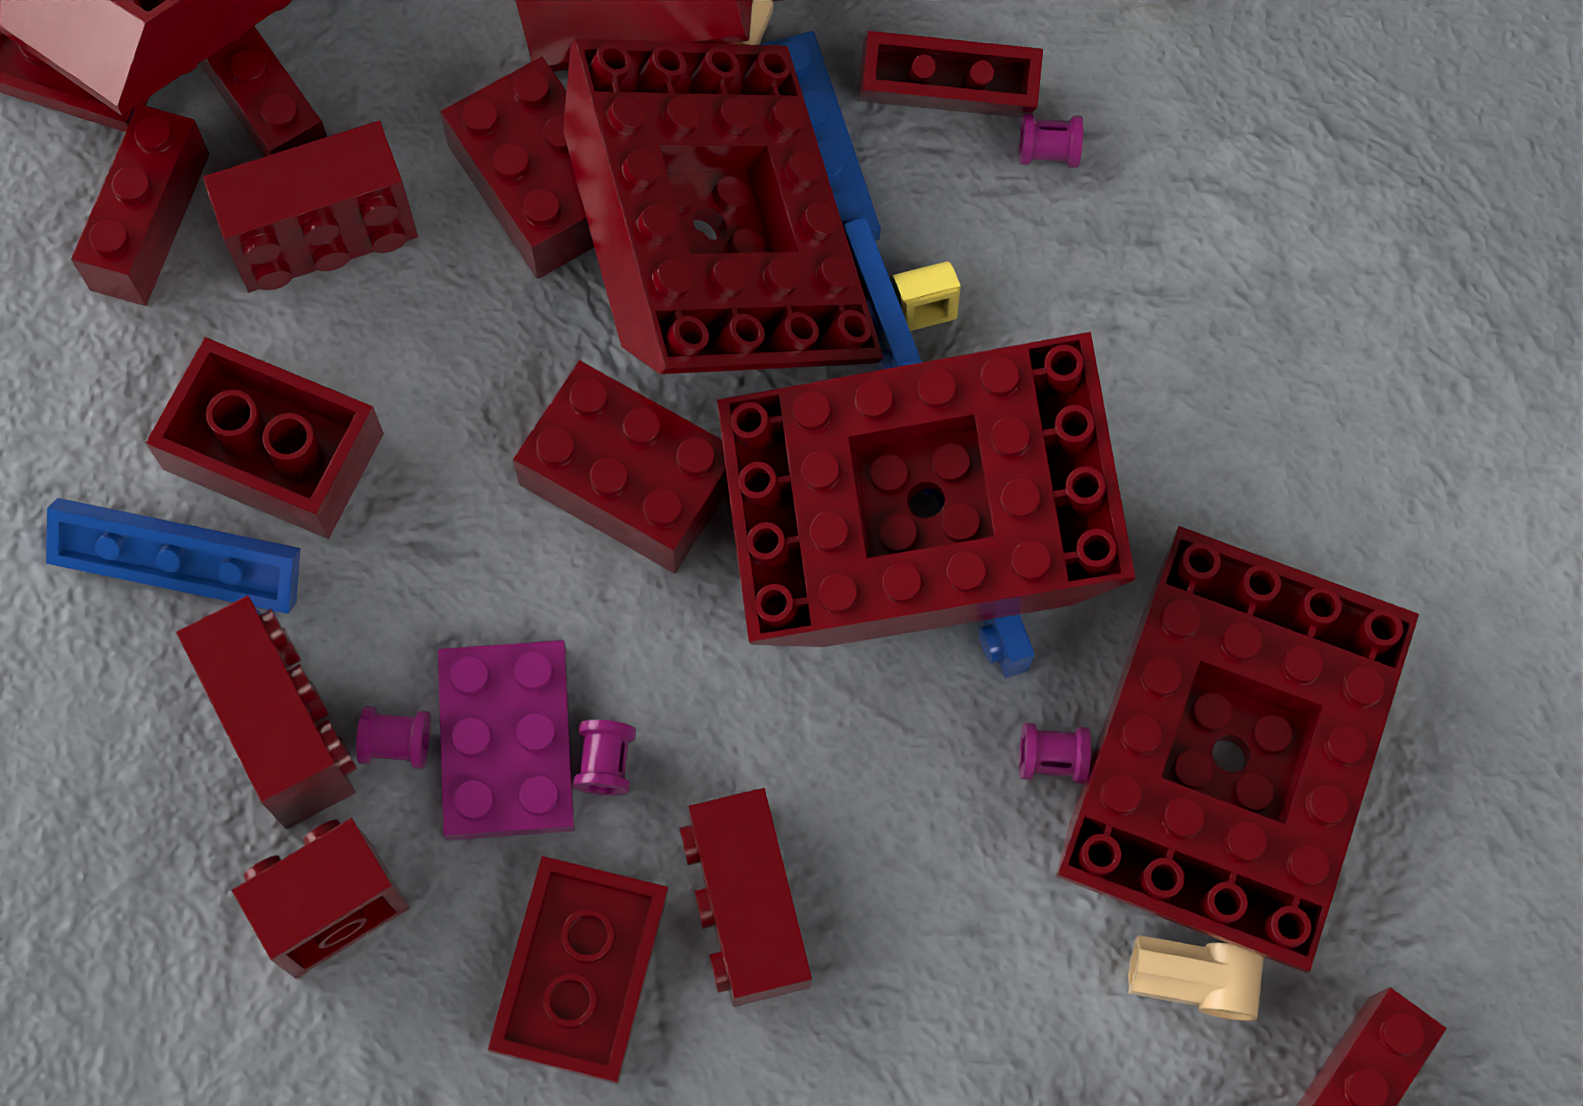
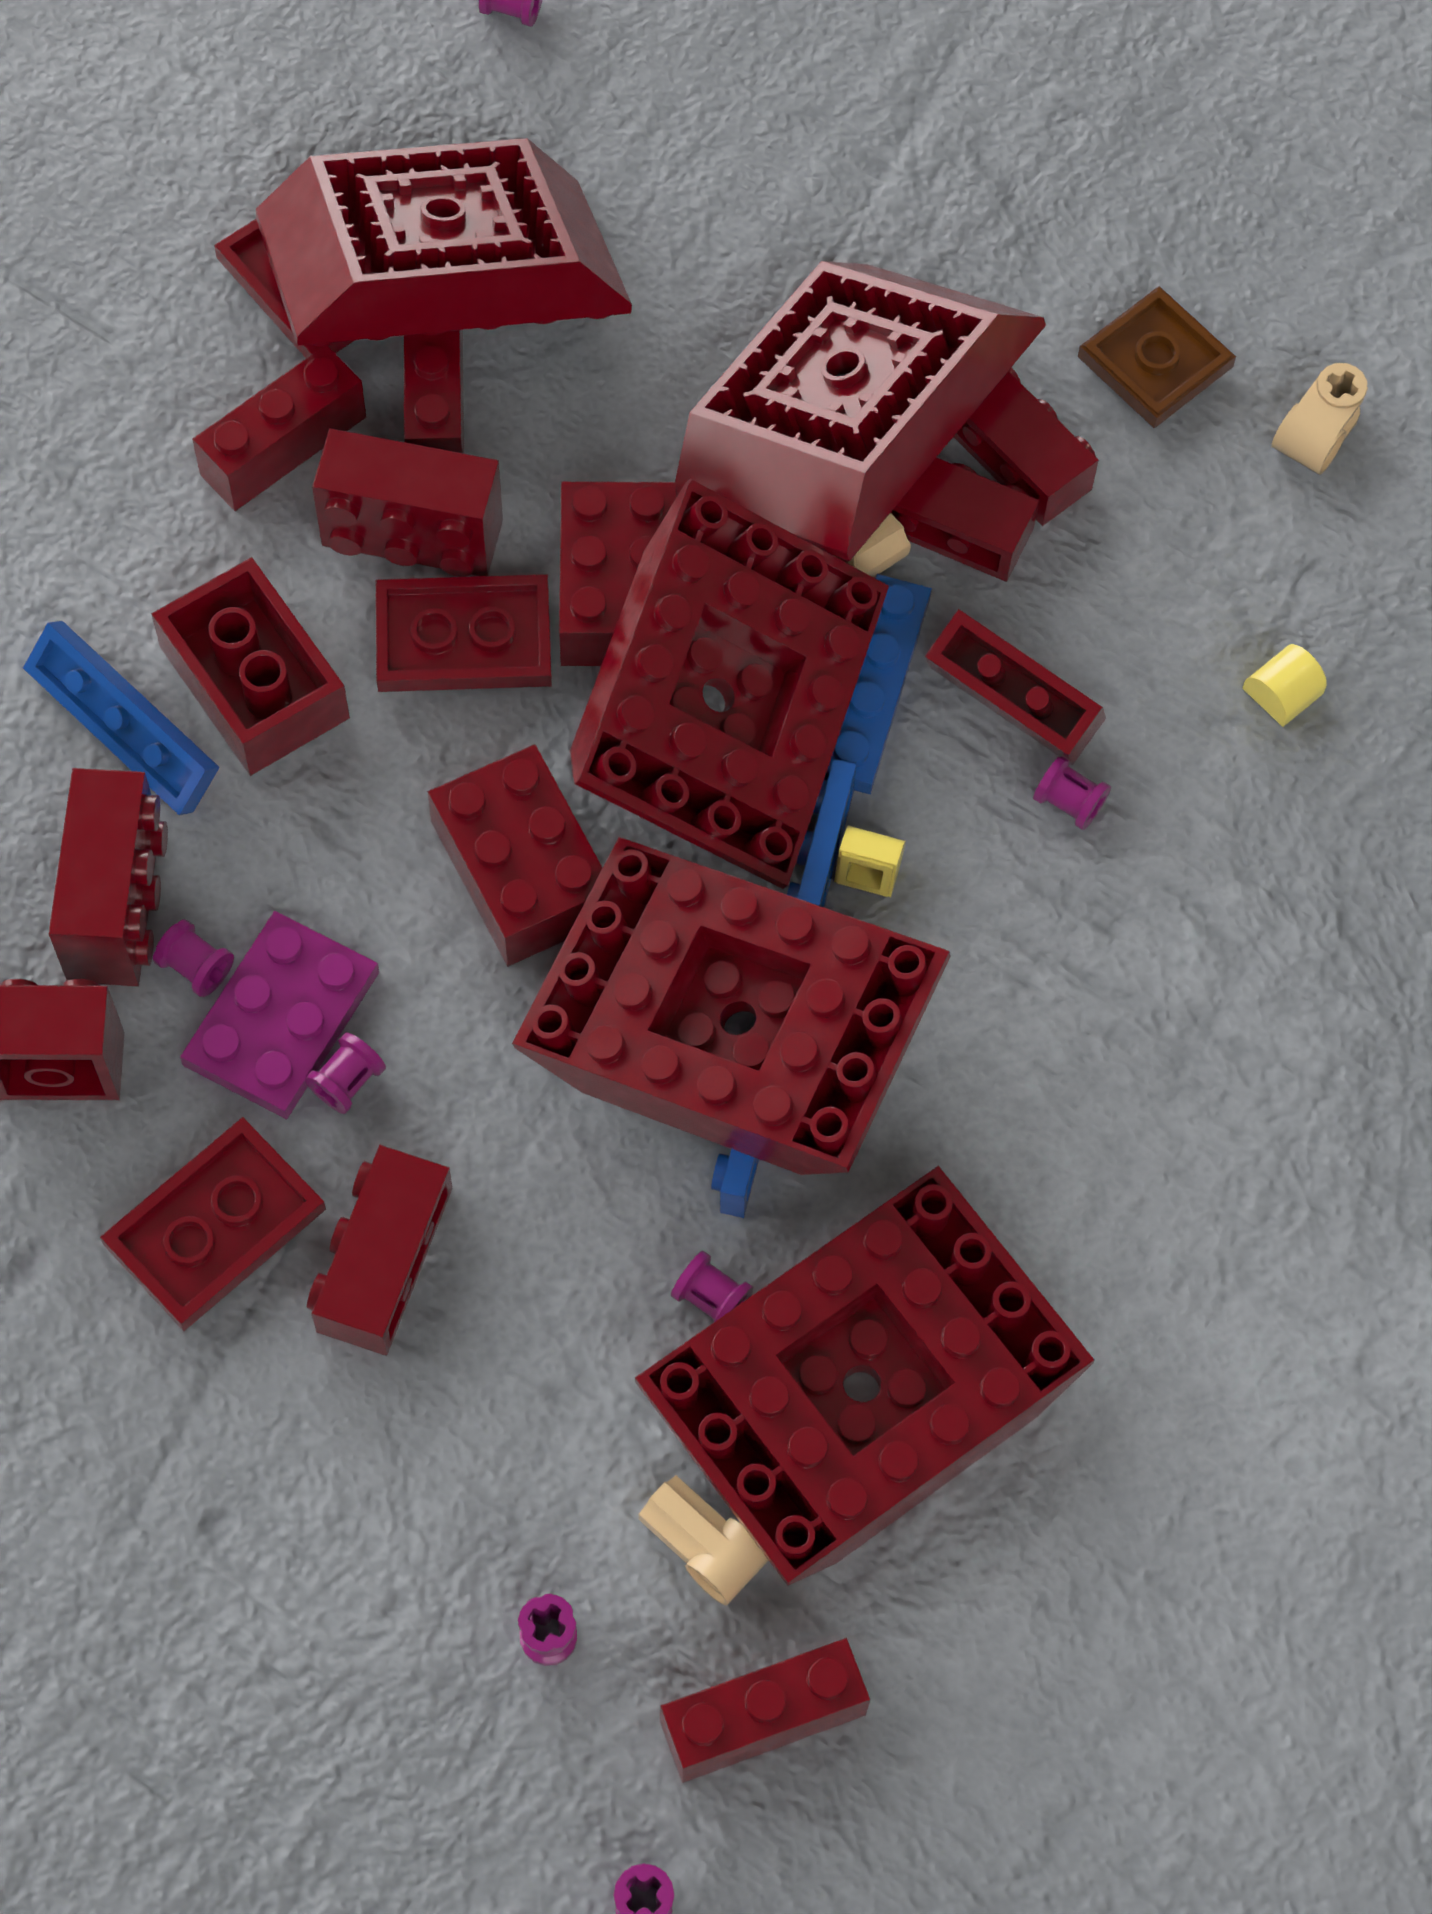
camera: 35 degrees right, 5 degrees down
none -> dark red plate [375,574,552,692]

